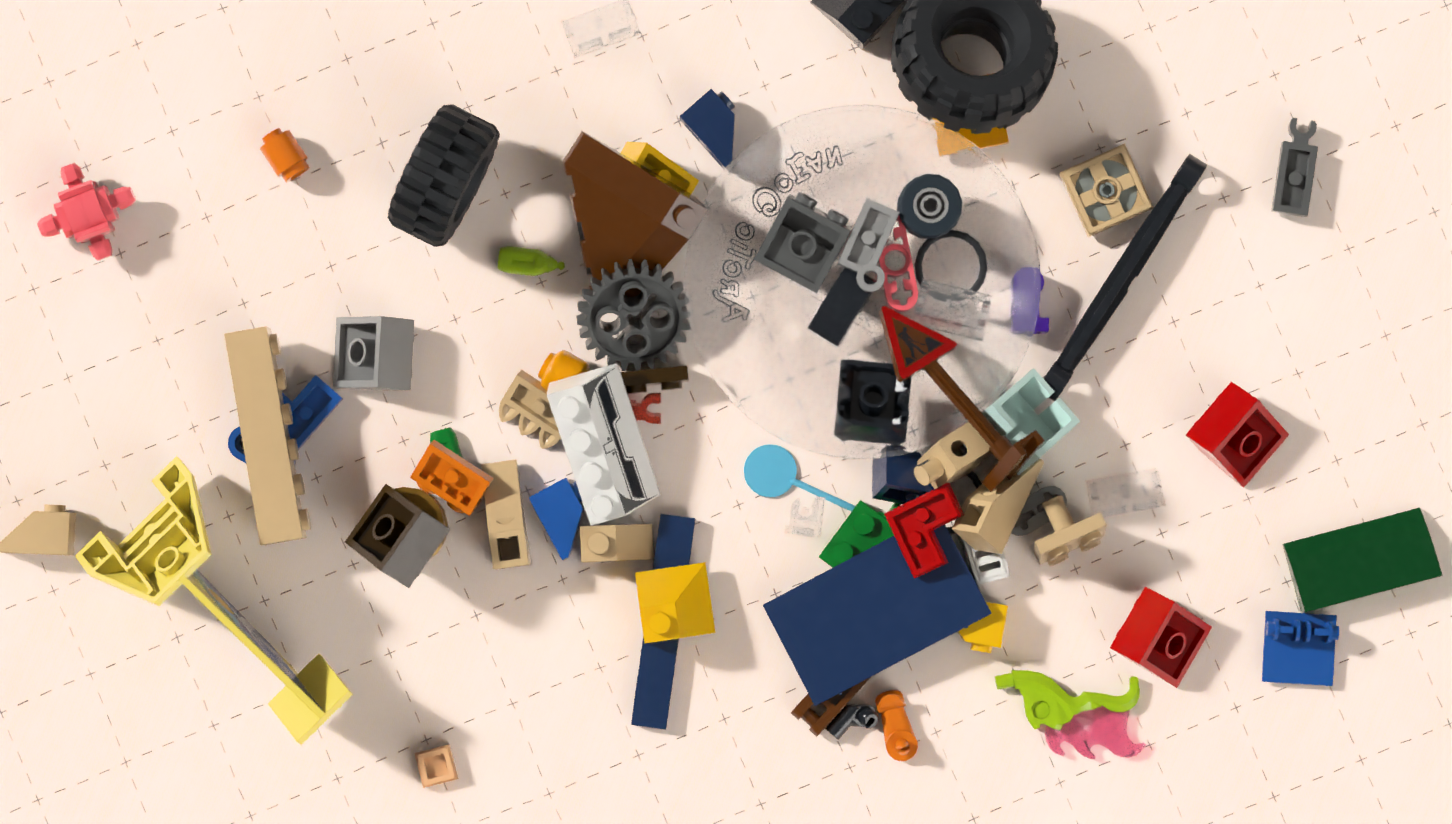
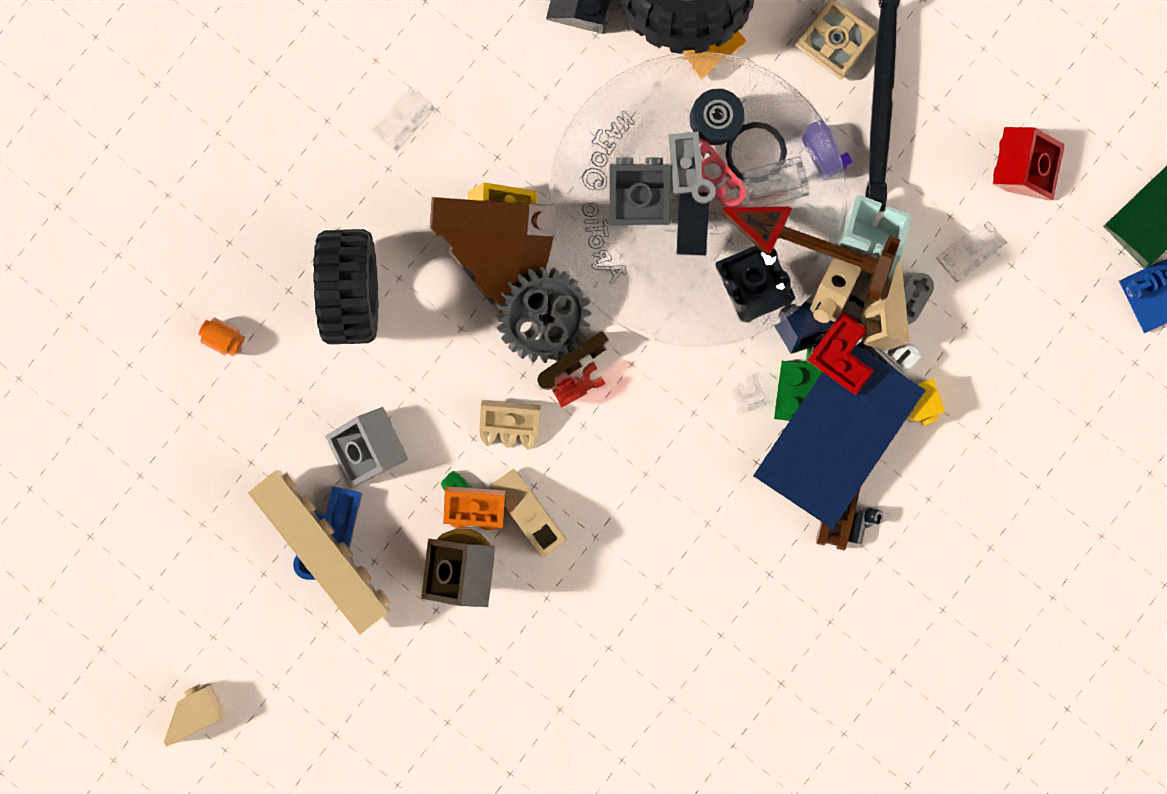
camera: 35 degrees left, 0 degrees up
coral piece [37,163,136,261] -> none
light yellow piece [75,456,353,745] -> none
light nougat tile [414,744,458,788] -> none
lime piece [498,246,565,276] -> none
blue slope [528,477,584,561] -> none
light orange head [538,350,590,391] -> none
white slope [547,363,660,526] -> none
tan slope [580,524,654,562] -> none
dark blue tile [631,514,696,730] -> none
yellow slope [635,562,716,643] -> none
dark blue slope [679,88,735,173] -> none
medium azure piece [744,444,855,512] -> none
orange piece [875,690,918,761] -> none
piece [994,670,1146,759] -> none
tan plate [1034,495,1107,566] -> none
red slope [1110,587,1212,688] -> none

